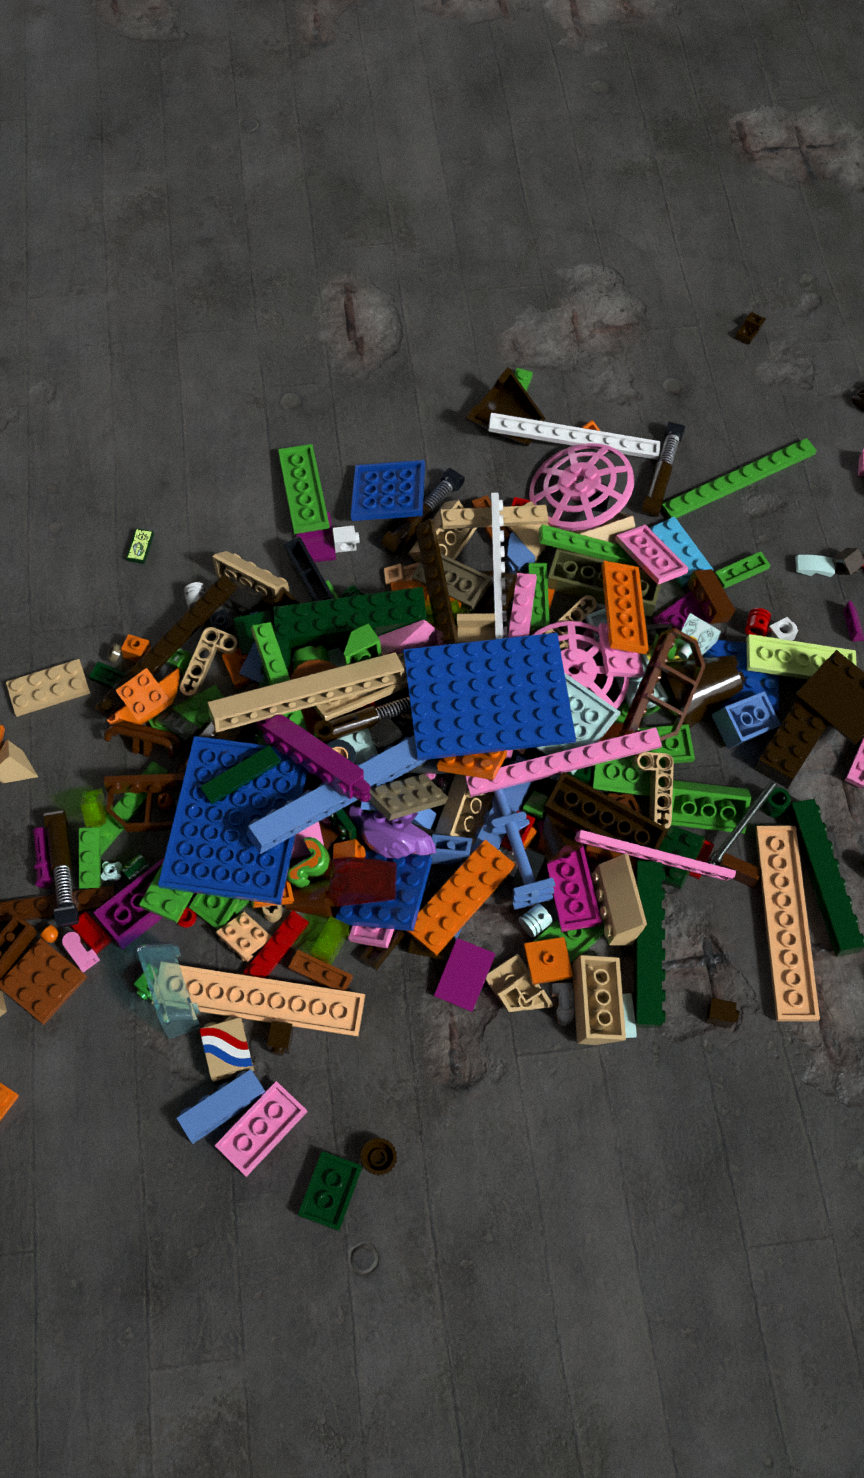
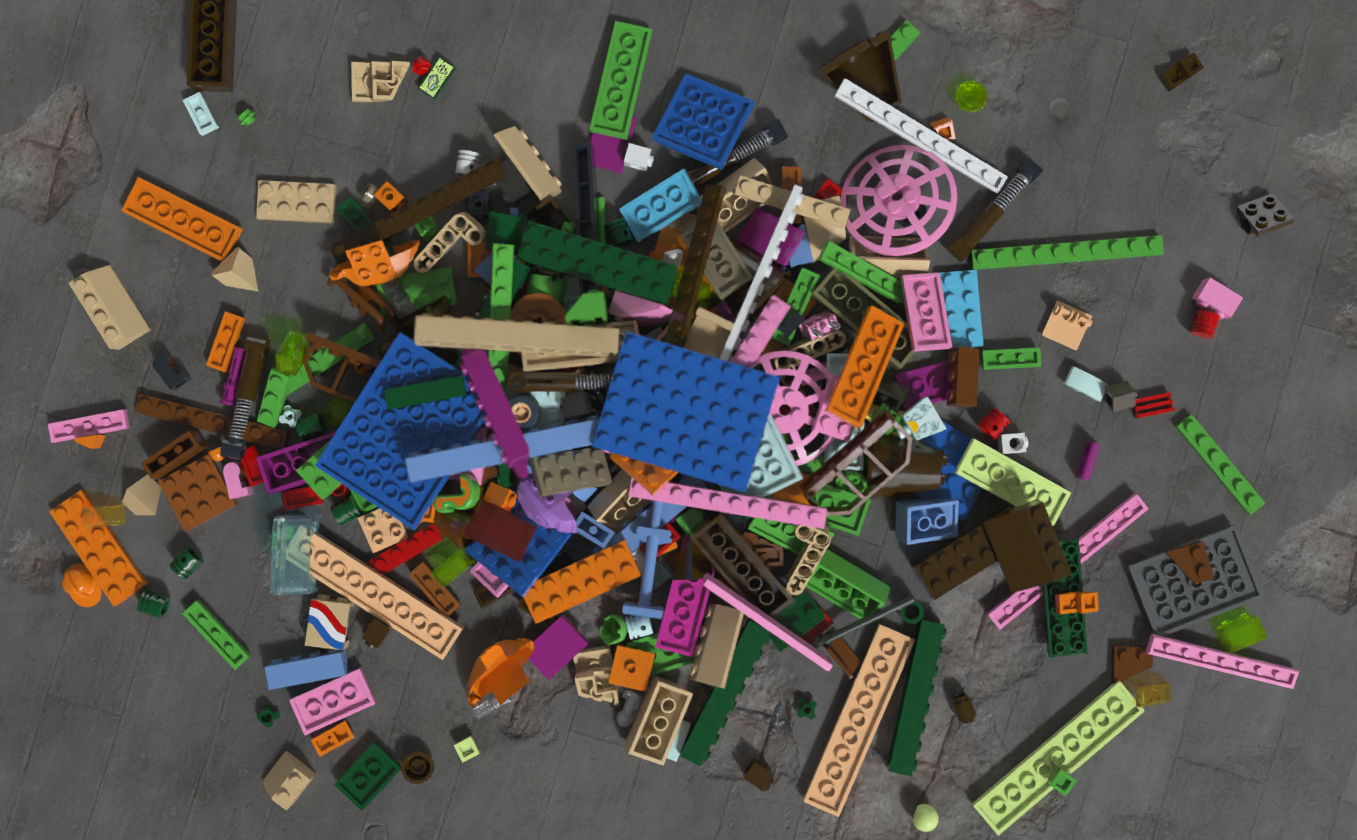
camera: 25 degrees right, 25 degrees up
none -> dark green piece [137,590,171,619]
none -> dark green piece [169,547,204,579]
none -> bright green plate [183,600,251,670]
none -> orange plate [206,312,246,372]
none -> dark green plate [257,704,280,728]
none -> tan slope [262,750,316,811]
none -> red tile [282,487,324,510]
none -> orange slope [311,720,355,757]
none -> clear neon green hat [325,397,354,428]
none -> dark green piece [330,495,363,526]
none -> tan slope [351,61,410,102]
none -> red plate [412,57,431,75]
none -> yellowish green plate [454,735,481,763]
none -> orange animal [466,638,535,708]
none -> clear axle [473,697,511,719]
none -> bright green hair [599,613,627,645]
none -> medium azure plate [619,169,702,242]
none -> magenta tile [737,208,805,266]
none -> black piece [779,311,805,338]
none -> dark green plate [797,699,817,719]
none -> bright pink piece [799,310,840,341]
none -> bright green hat [835,470,868,495]
none -> clear neon green hat [955,80,988,113]
none -> light nougat hinge [1042,300,1093,351]

